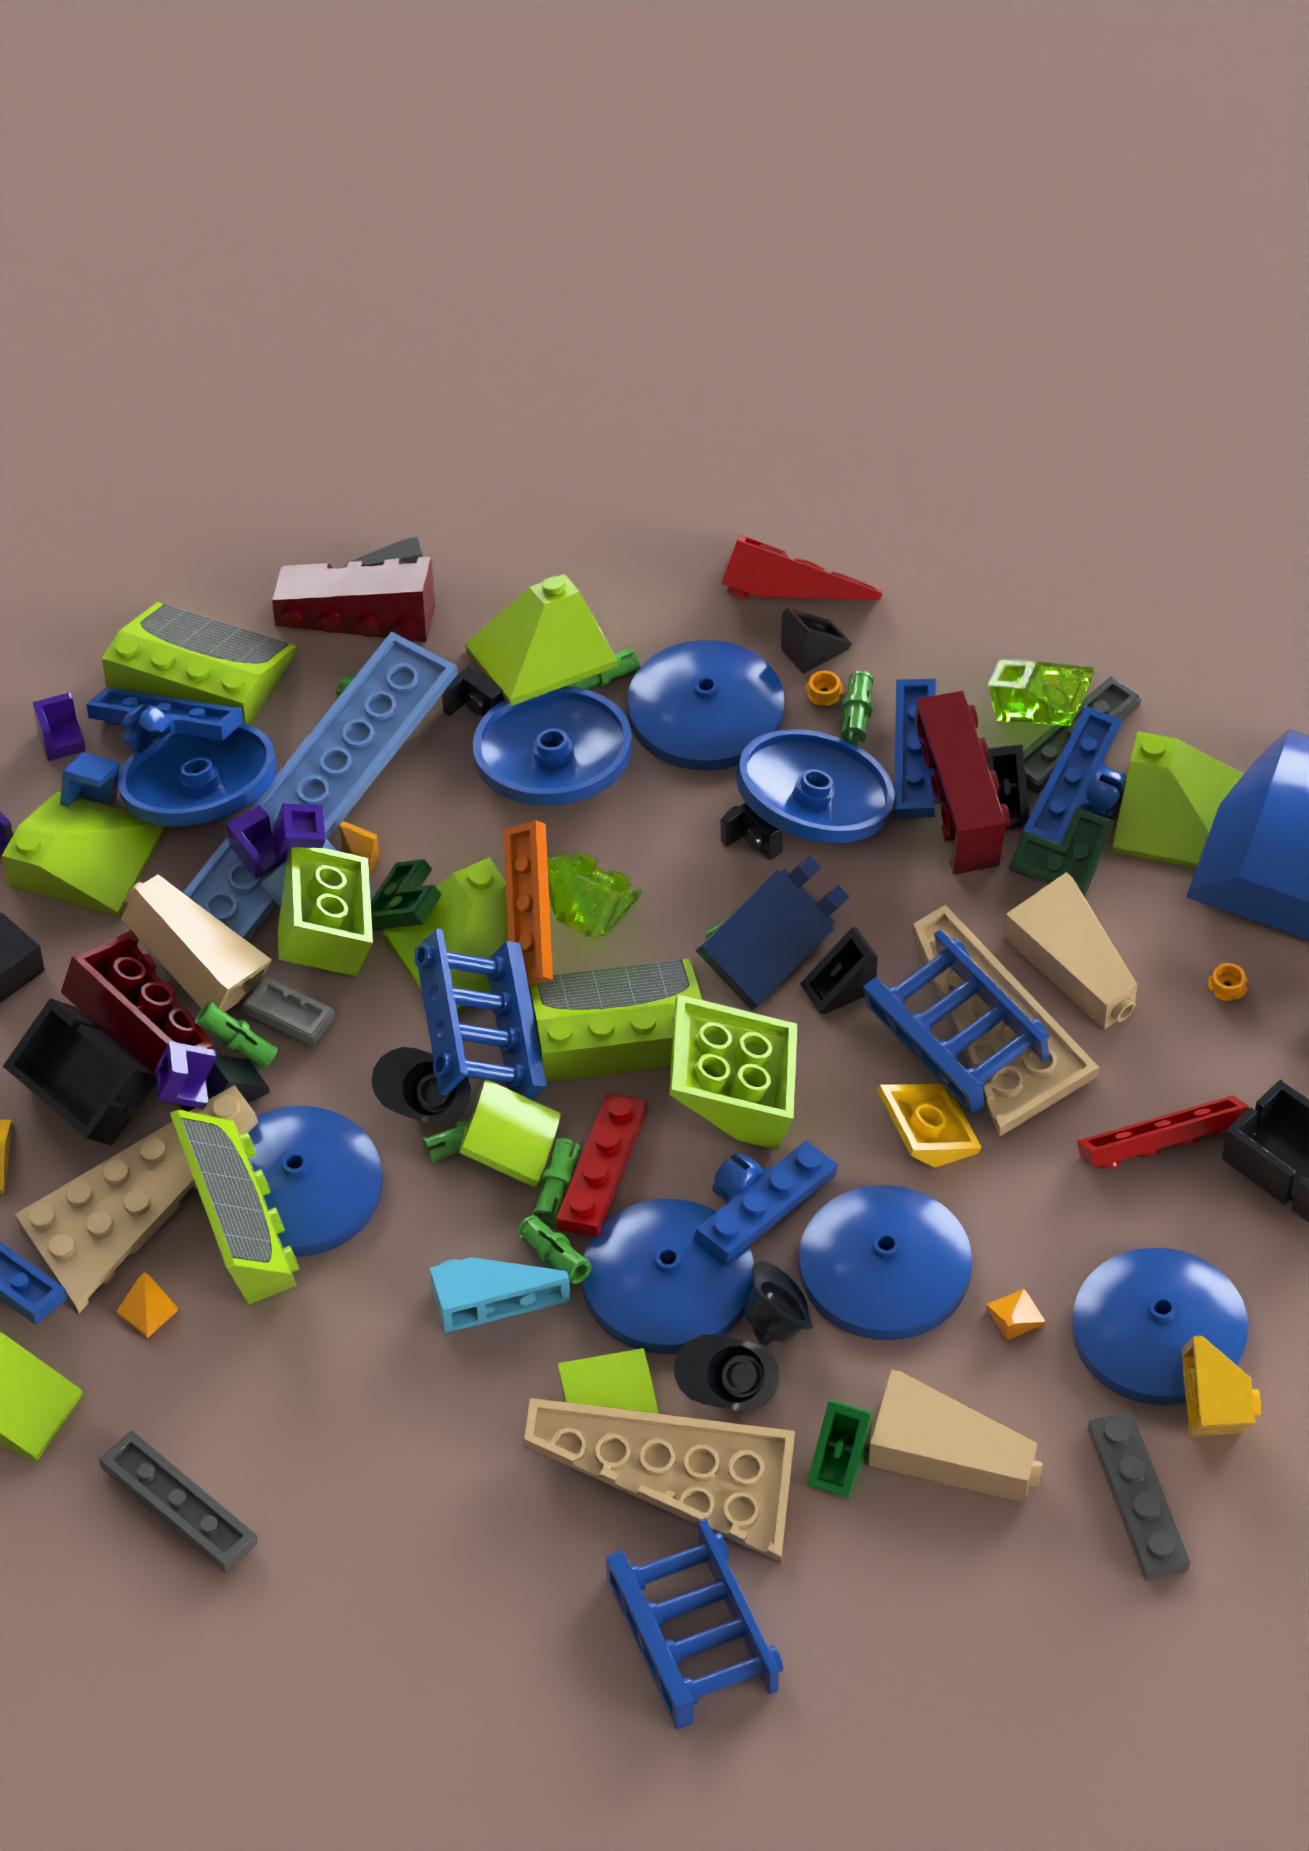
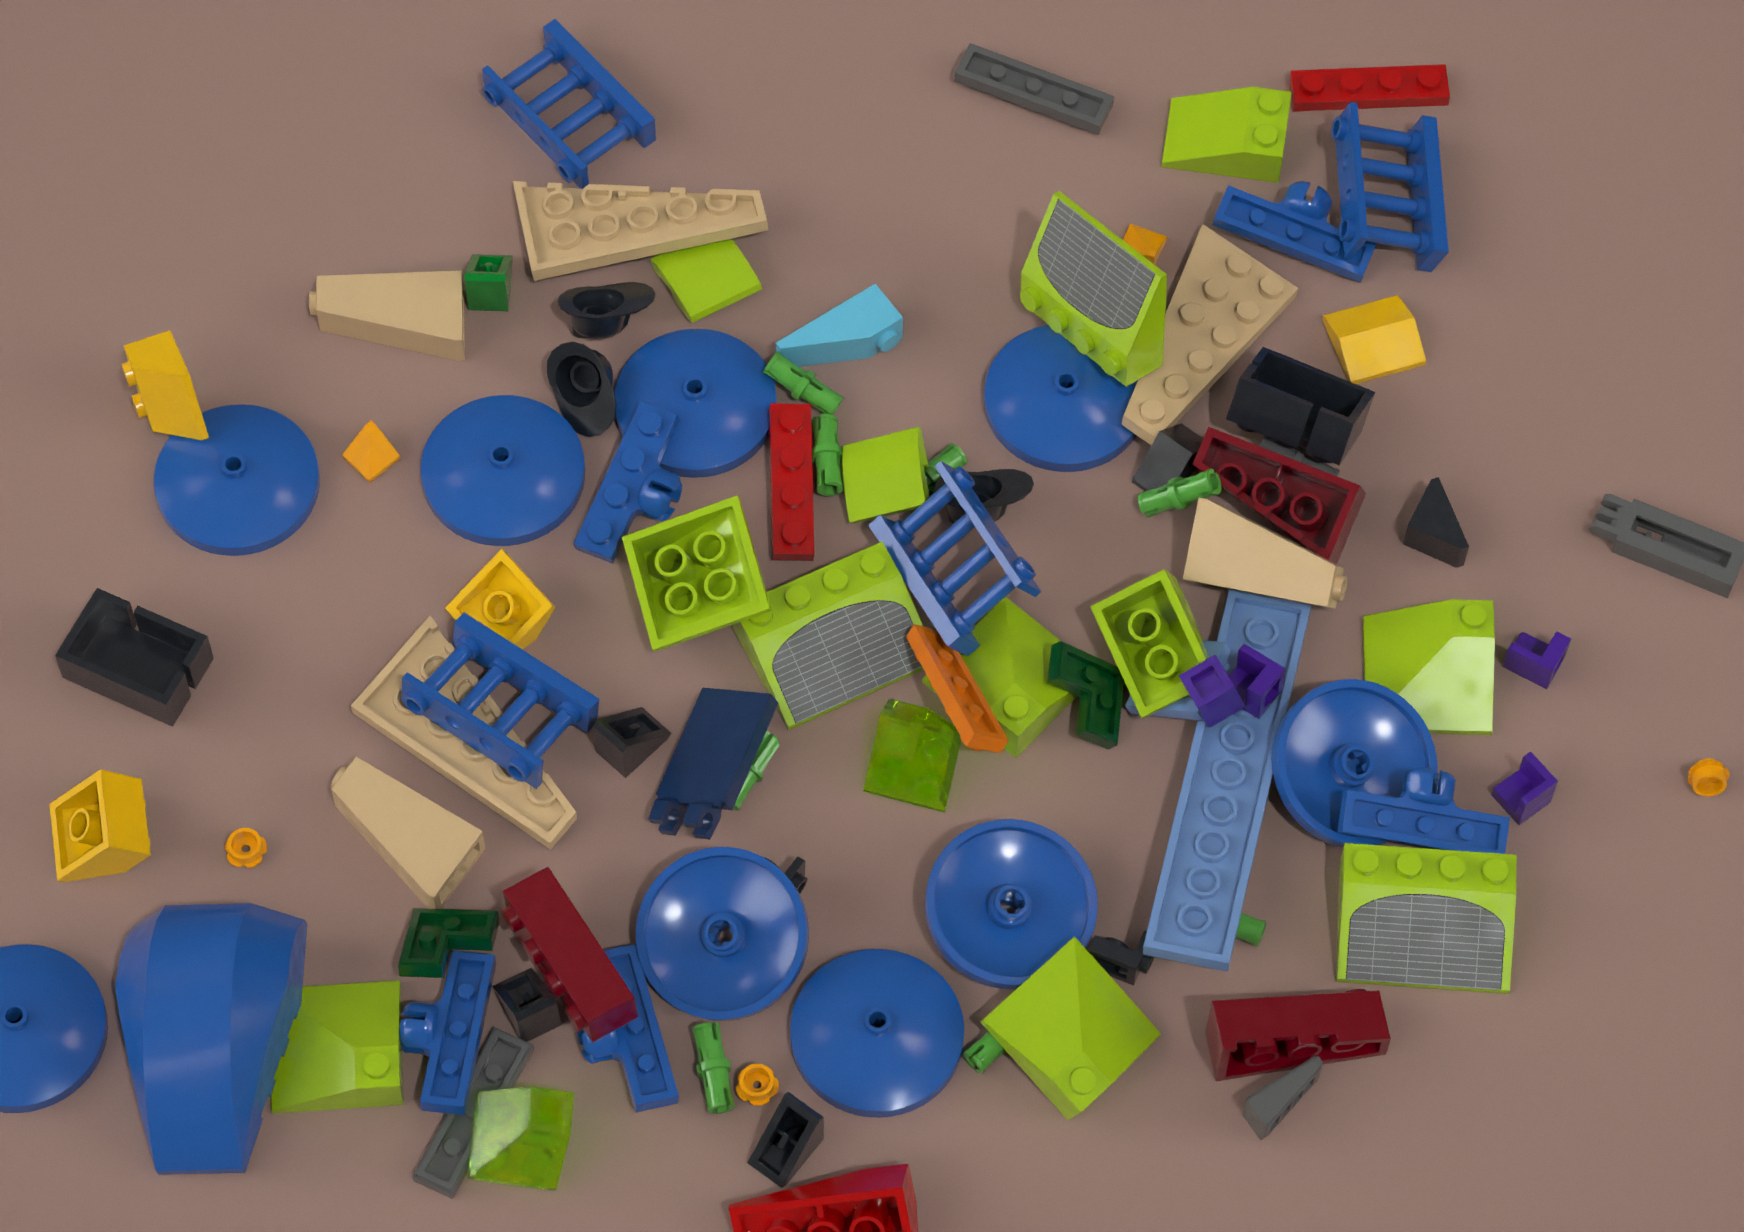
camera: 160 degrees right, 10 degrees up
blue panel [60,752,120,807] -> none
dark purple panel [155,1041,216,1109] -> none
light grey plate [243,976,336,1046] -> none
light orange slope [340,821,380,876] -> none
red plate [1077,1095,1249,1169] -> none
dark grey plate [1088,1410,1190,1581] -> none

